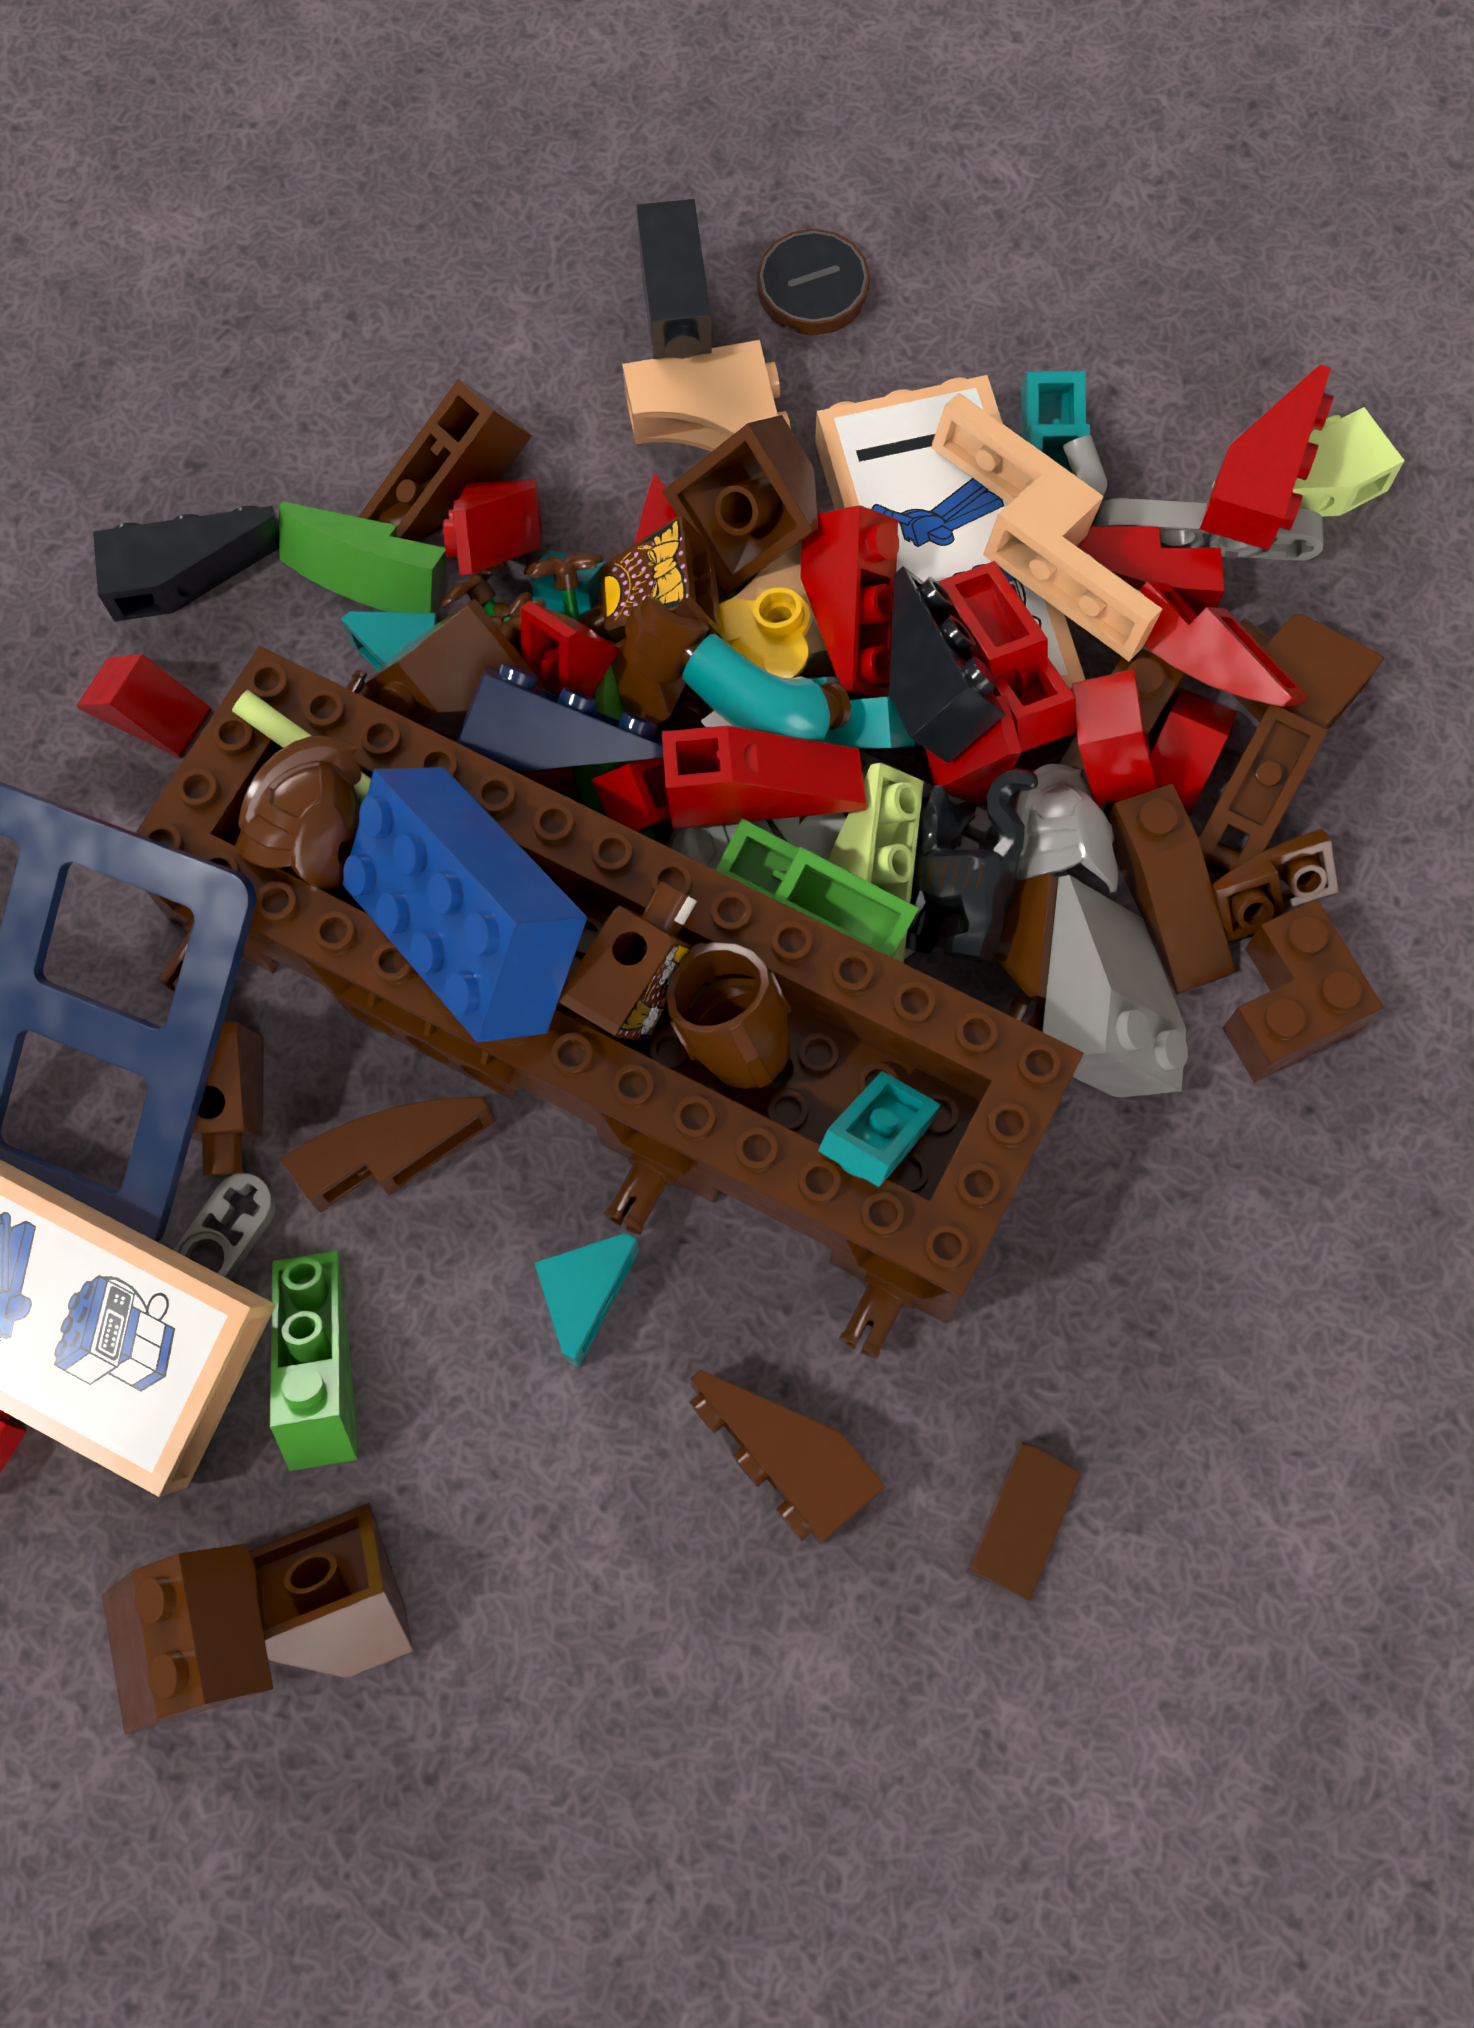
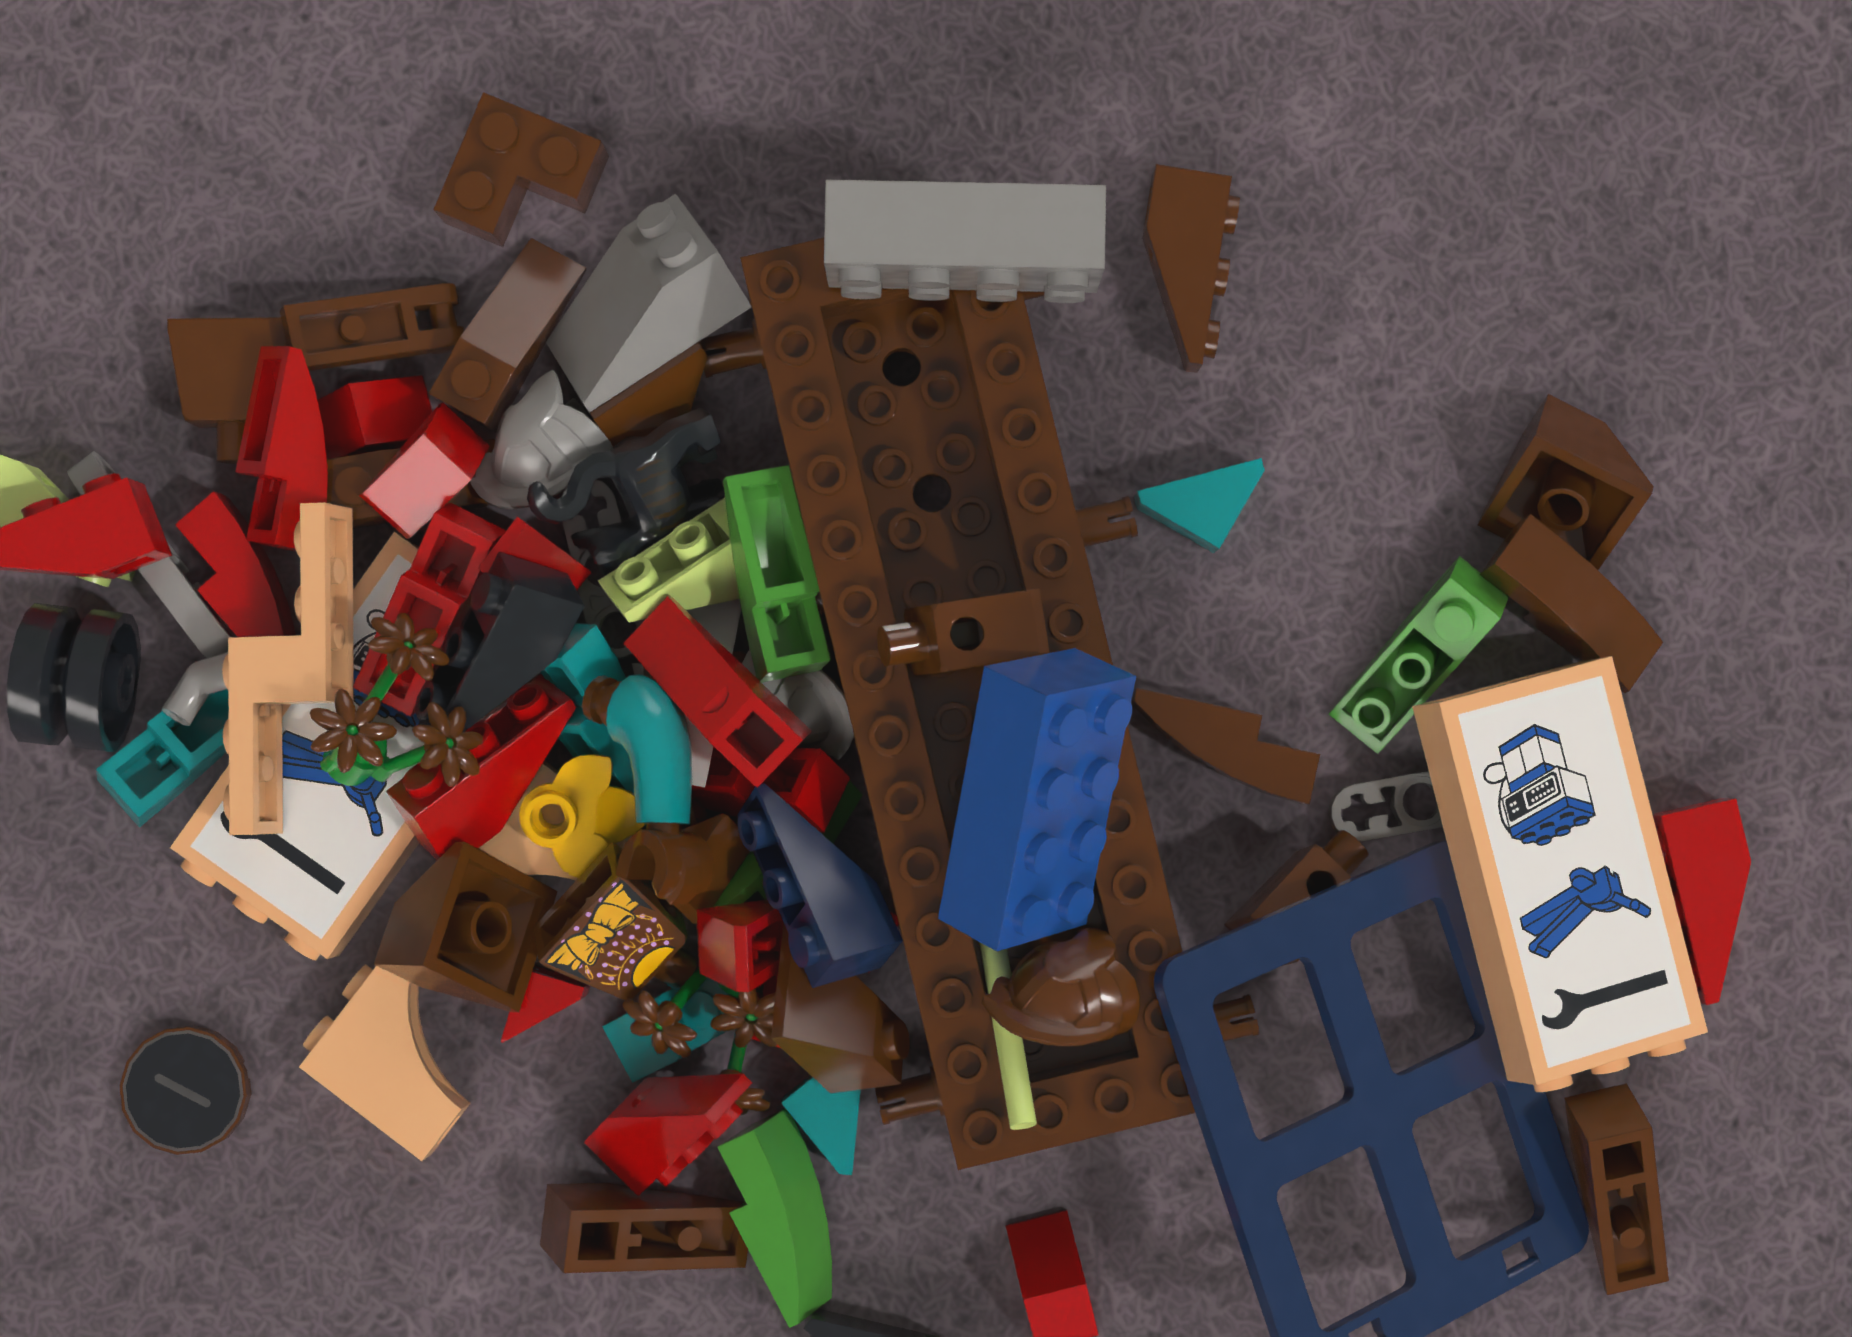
camera: 130 degrees left, 15 degrees up
reddish brown slope [102,1543,274,1735] -> none
black slope [636,199,712,359] -> none
reddish brown helmet [666,942,792,1089] -> none
teal plate [818,1071,941,1187] -> none
reddish brown slope [966,1441,1081,1601] -> none
reddish brown slope [1212,829,1339,942] -> none
none -> black wheel [7,603,141,752]
none -> reddish brown plant [310,613,483,787]
none -> light grey brick [824,180,1106,303]
none -> reddish brown slope [1480,514,1663,693]

